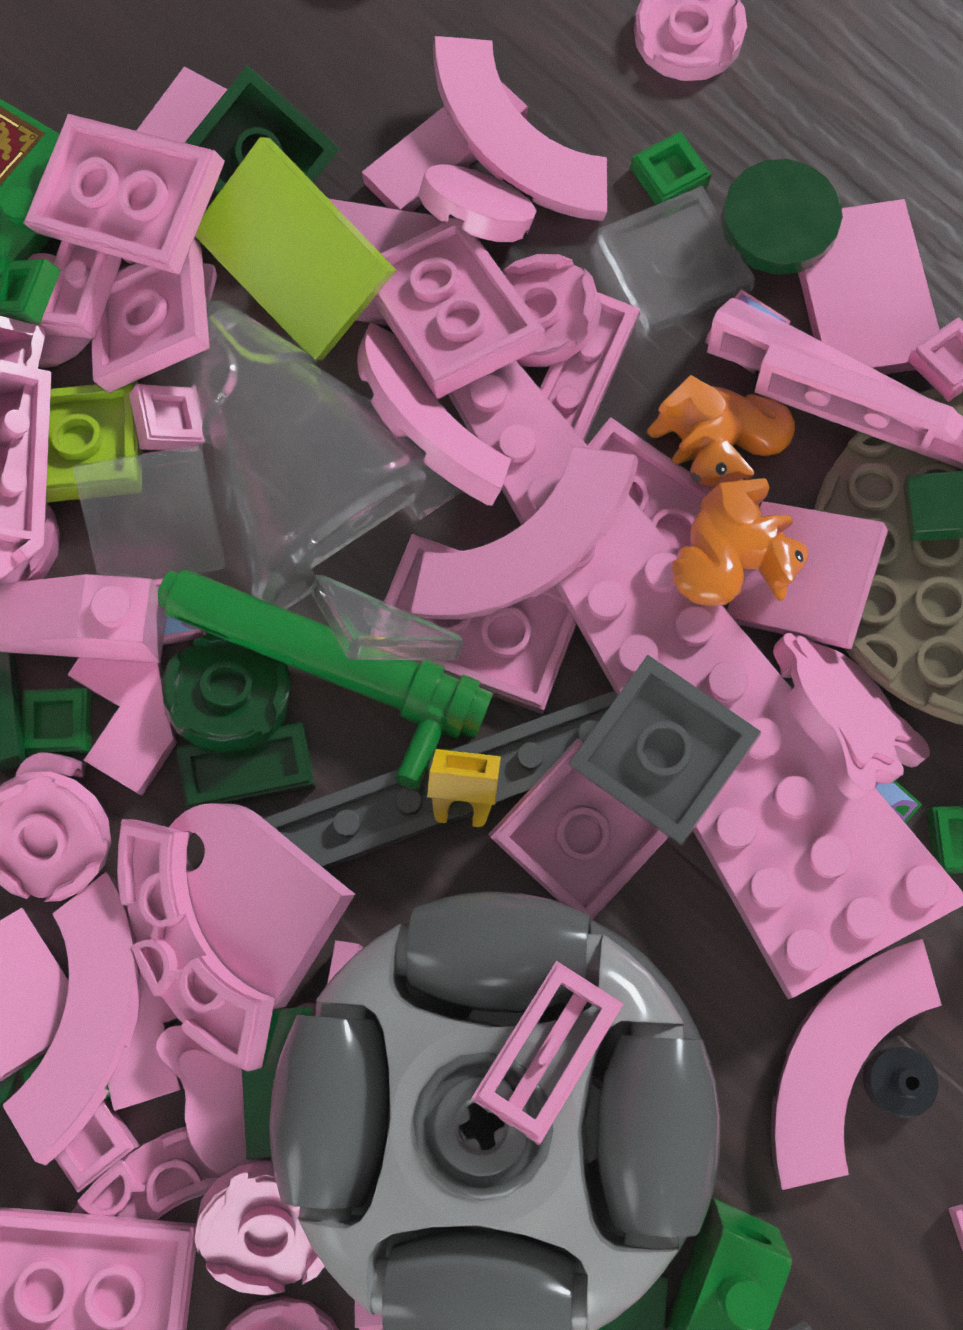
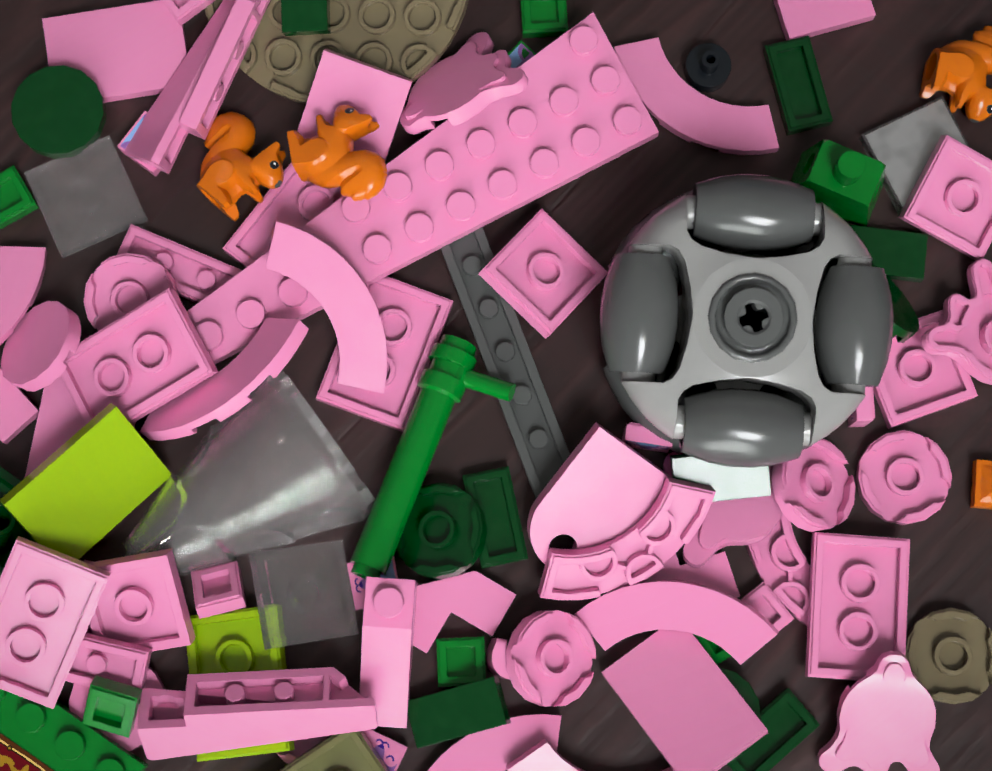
camera: 95 degrees left, 5 degrees up
clear tile [311,575,463,660] -> none
yellow tile [427,749,501,827] -> none
bright pink tile [471,961,623,1145] -> none
dark grey plate [569,655,761,846] -> none
none -> dark green tile [763,36,833,136]

